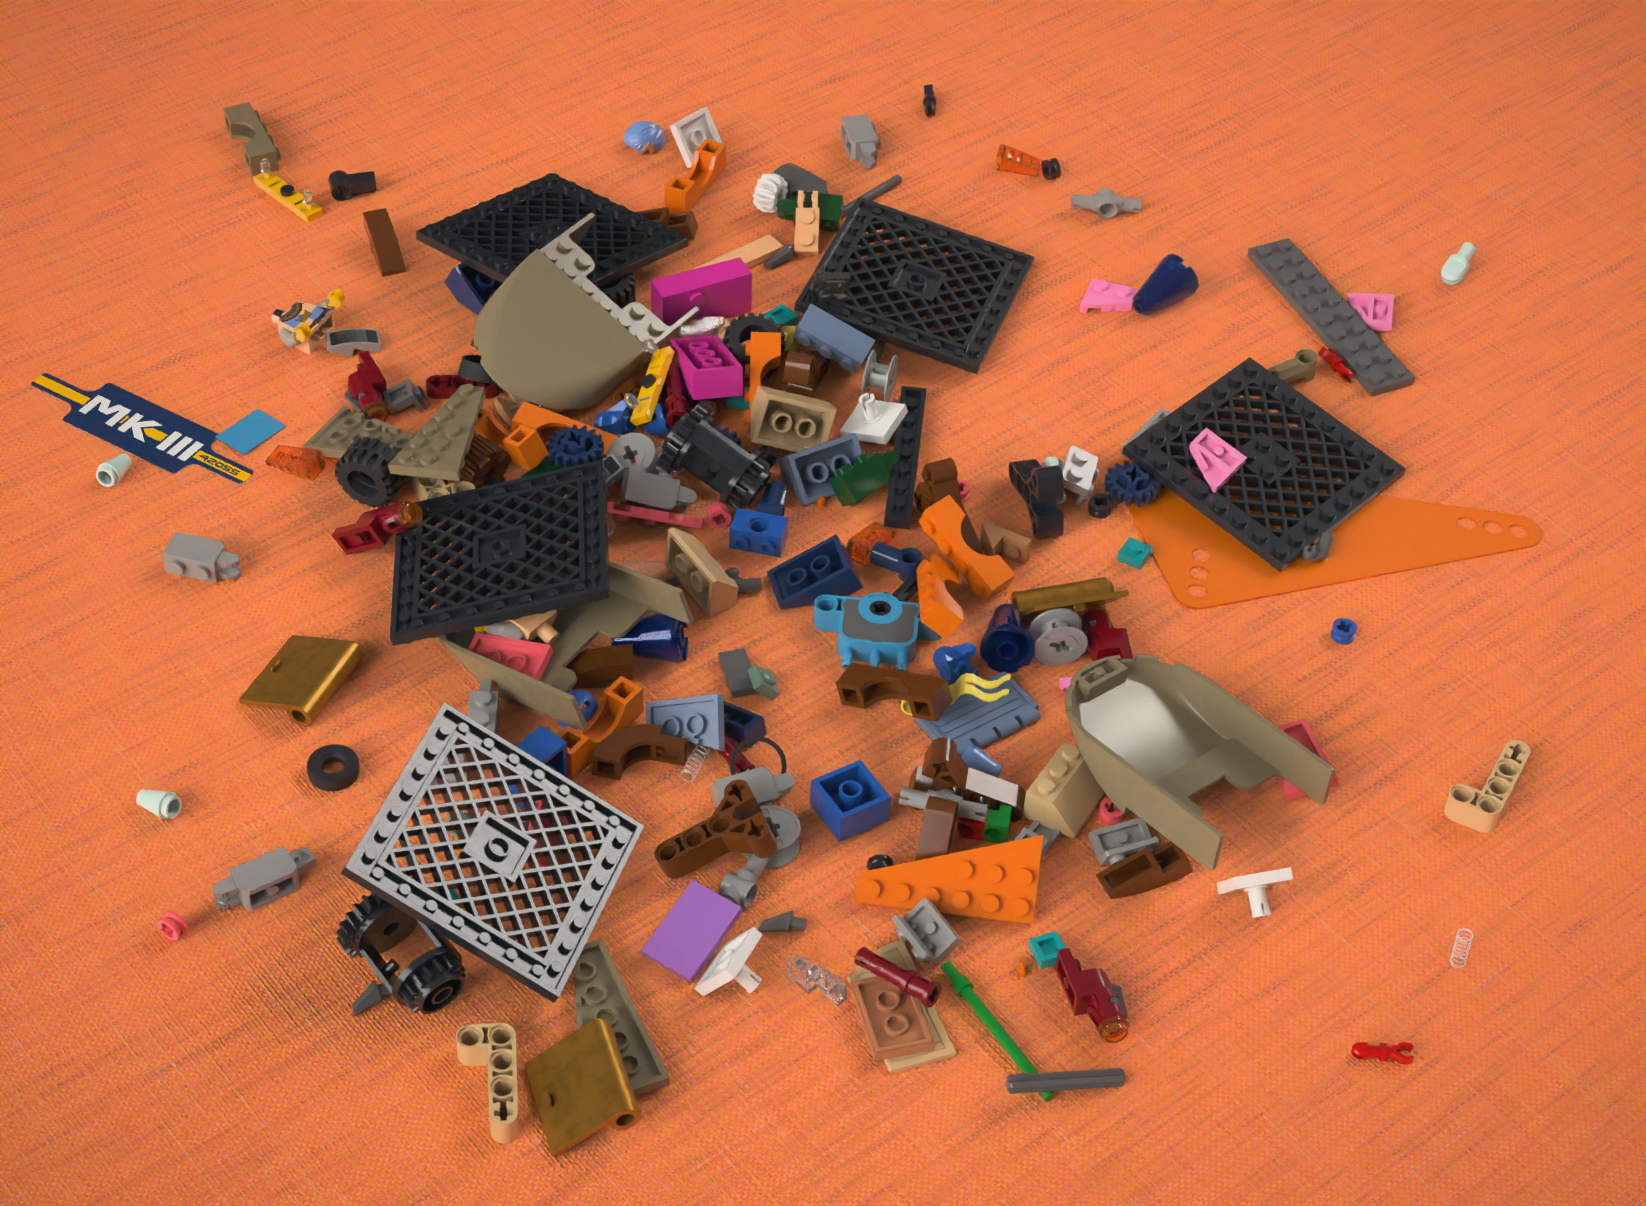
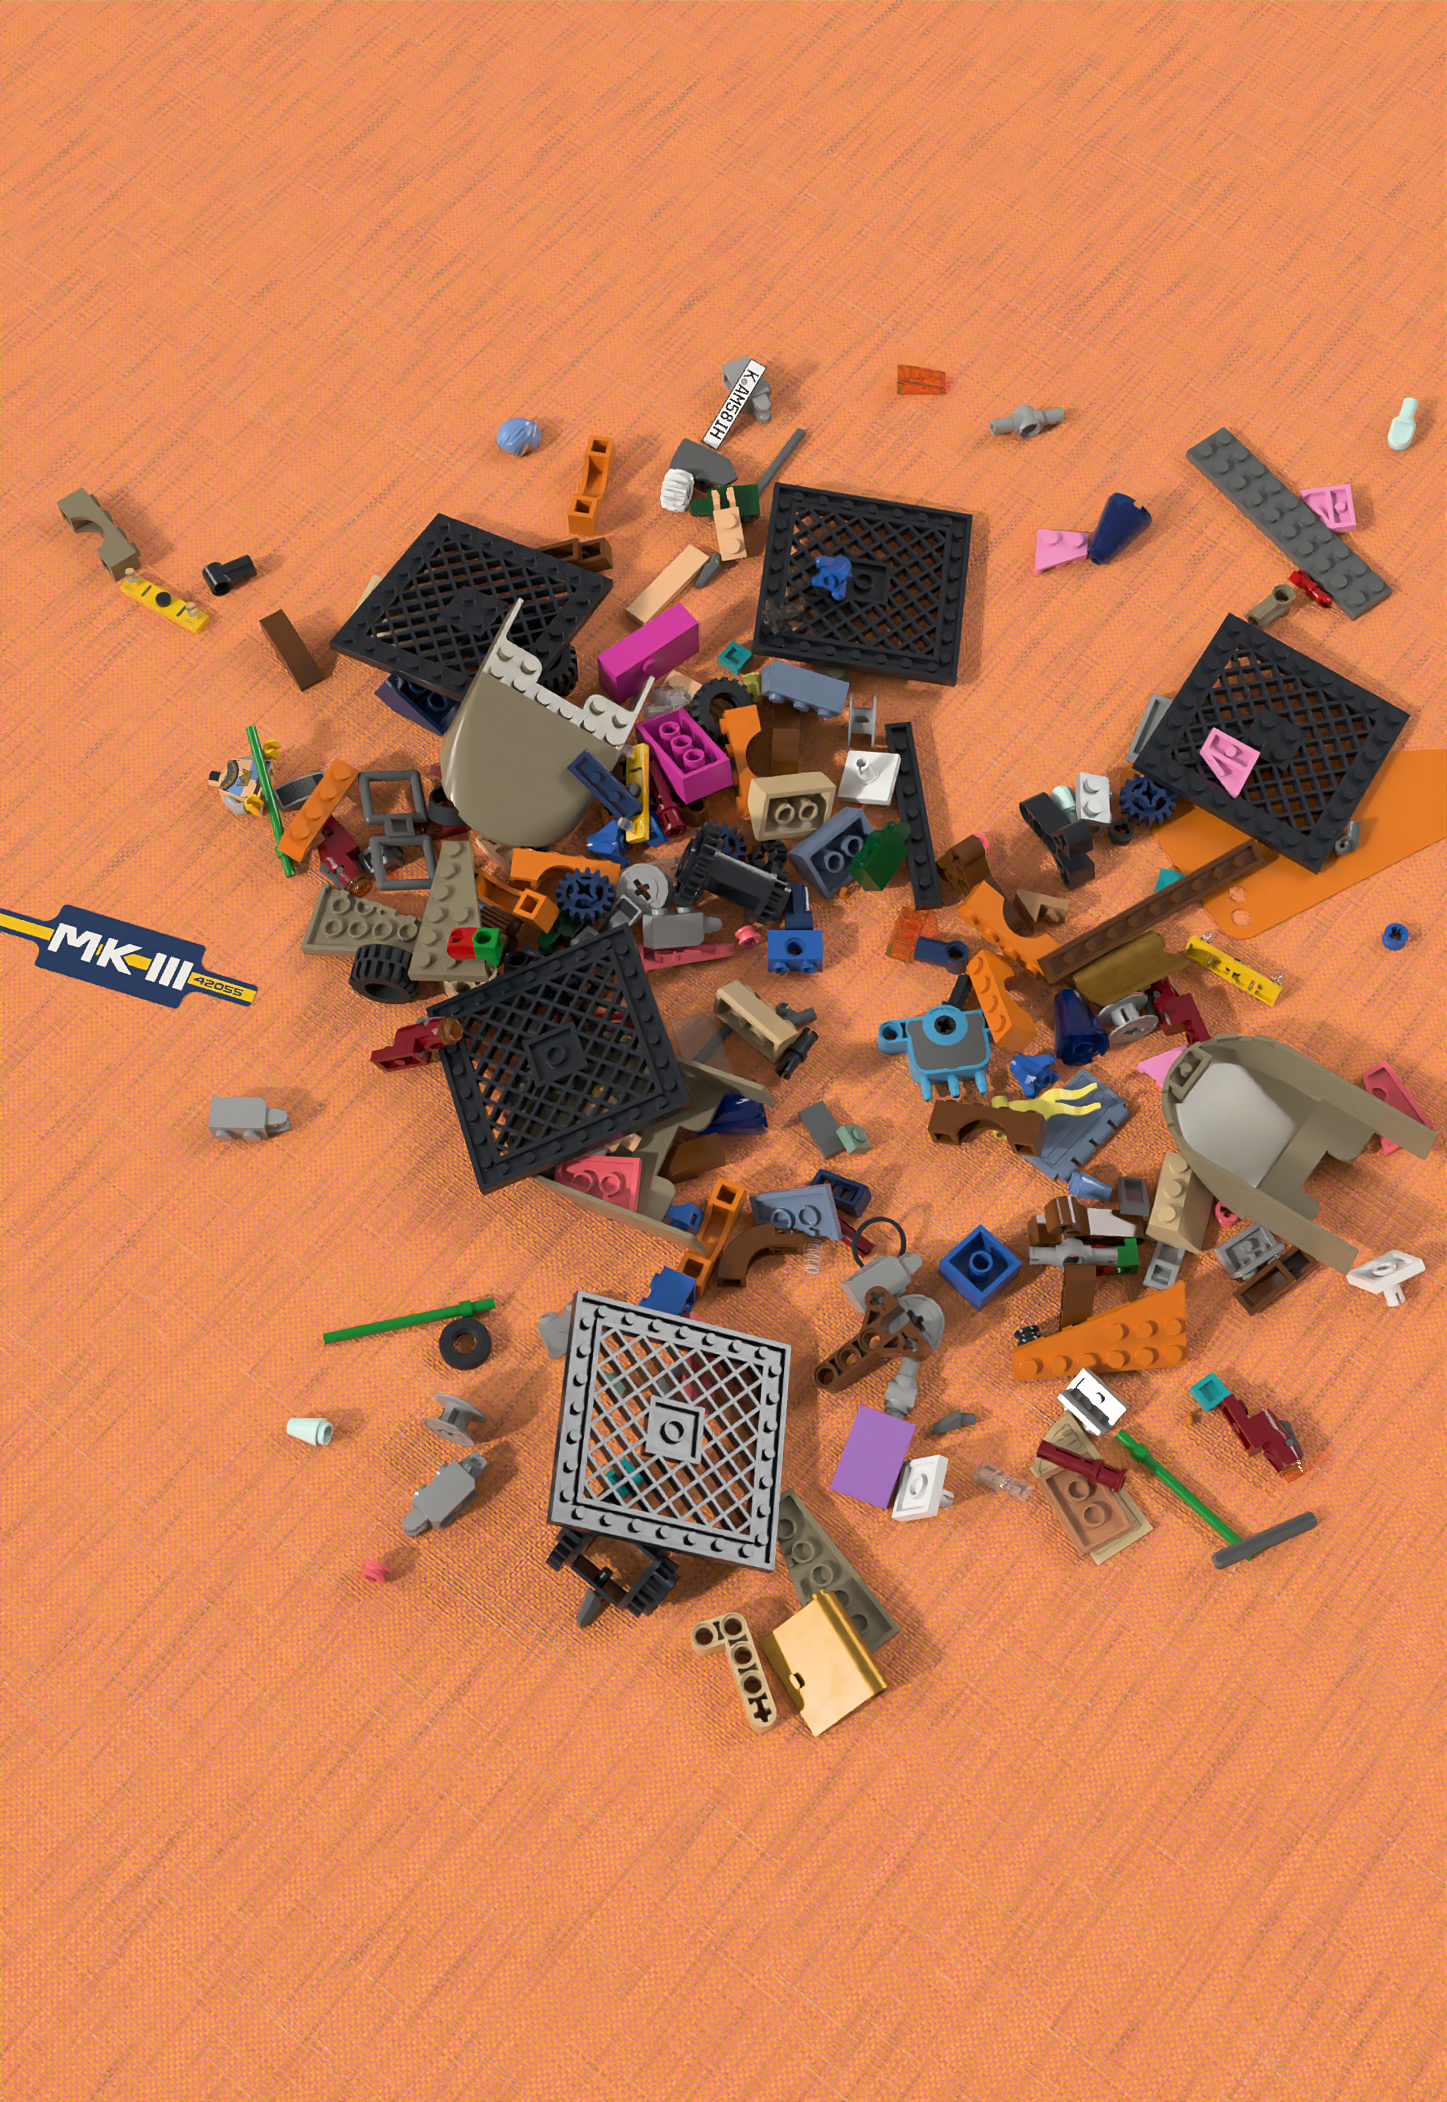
camera: 10 degrees left, 20 degrees up
light aqua cone [96,454,132,487] -> none
dark azure sticker [215,409,286,454] -> none
pearl gold door [238,635,364,727] -> none
clear orange slope [265,445,325,480] -> none
light grey hinge [467,679,500,761] -> none
white tile [670,107,723,168] -> none
dark blue slope [767,534,863,609] -> none
black piece [923,84,936,117] -> none
black bush [1041,158,1061,180] -> none
none -> green bar [246,726,296,878]
none -> orange arch [278,758,360,863]
none -> green bar [323,1297,496,1345]
none -> dark grey bar [357,770,437,891]
none -> light grey piece [422,1393,488,1447]
none -> leg [446,927,503,966]
none -> dark blue tile [567,748,643,825]
none -> sticker [701,359,767,450]
none -> black pin [775,1027,819,1080]
none -> blue rock [812,556,853,601]
none -> reddish brown plate [1037,838,1266,984]
none -> dark grey tile [1117,1177,1150,1216]
none -> yellow piece [1183,930,1285,1007]

